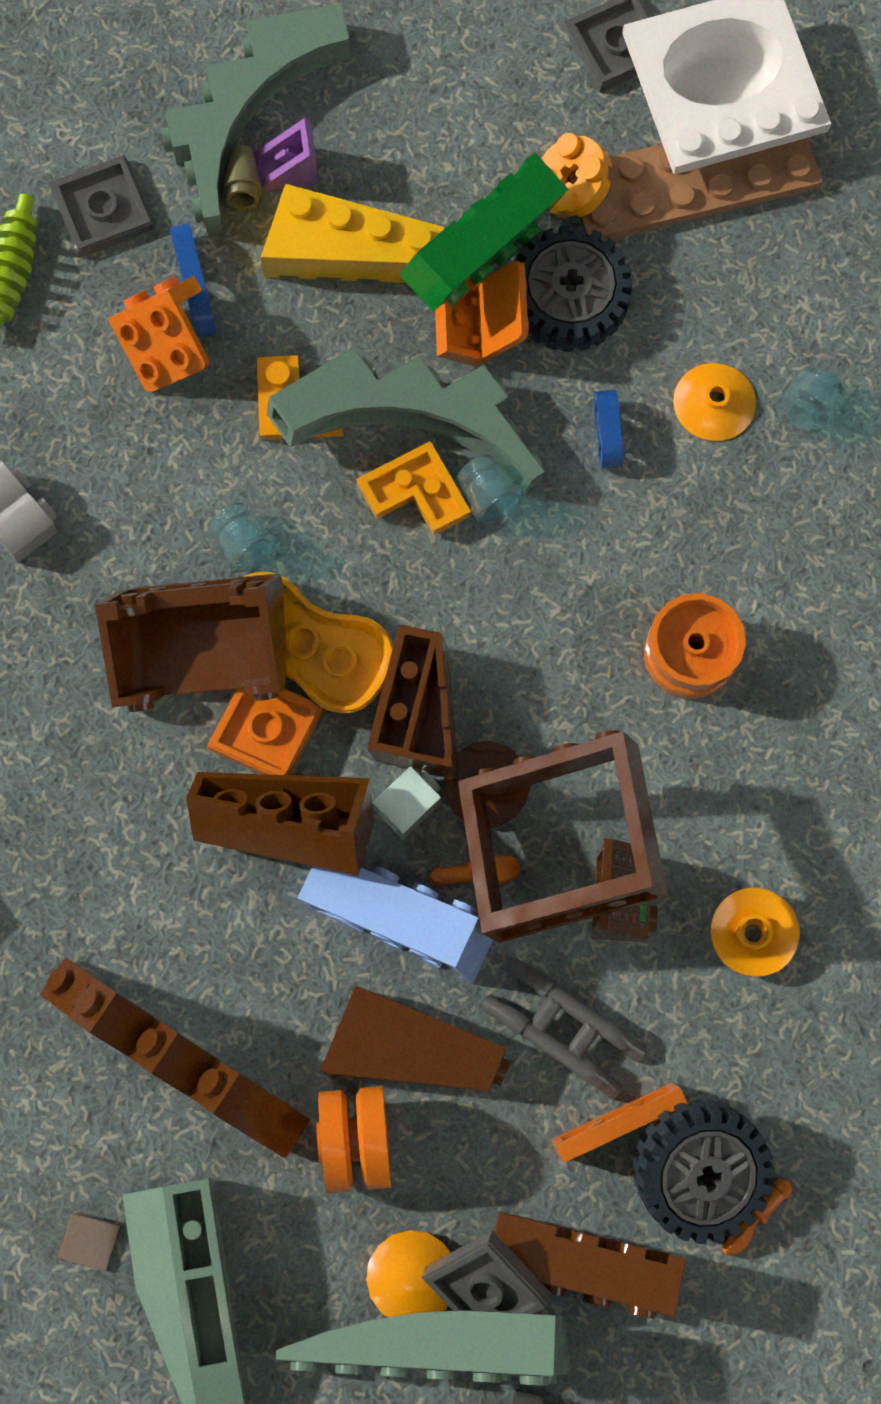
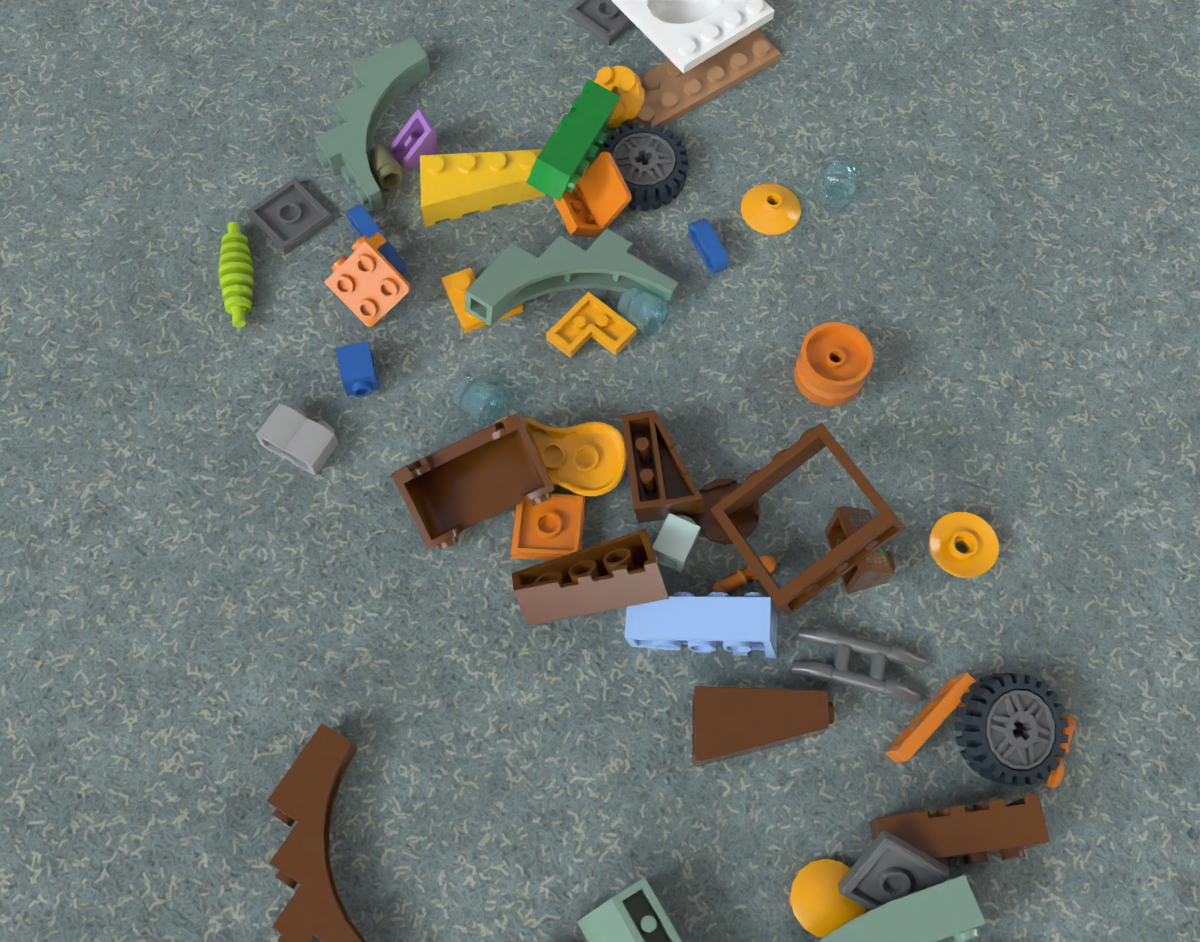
camera: 20 degrees left, 10 degrees down
reddish brown arch [40,957,311,1158] -> none
orange wheel [316,1086,392,1194] -> none
none -> blue brick [336,341,380,397]

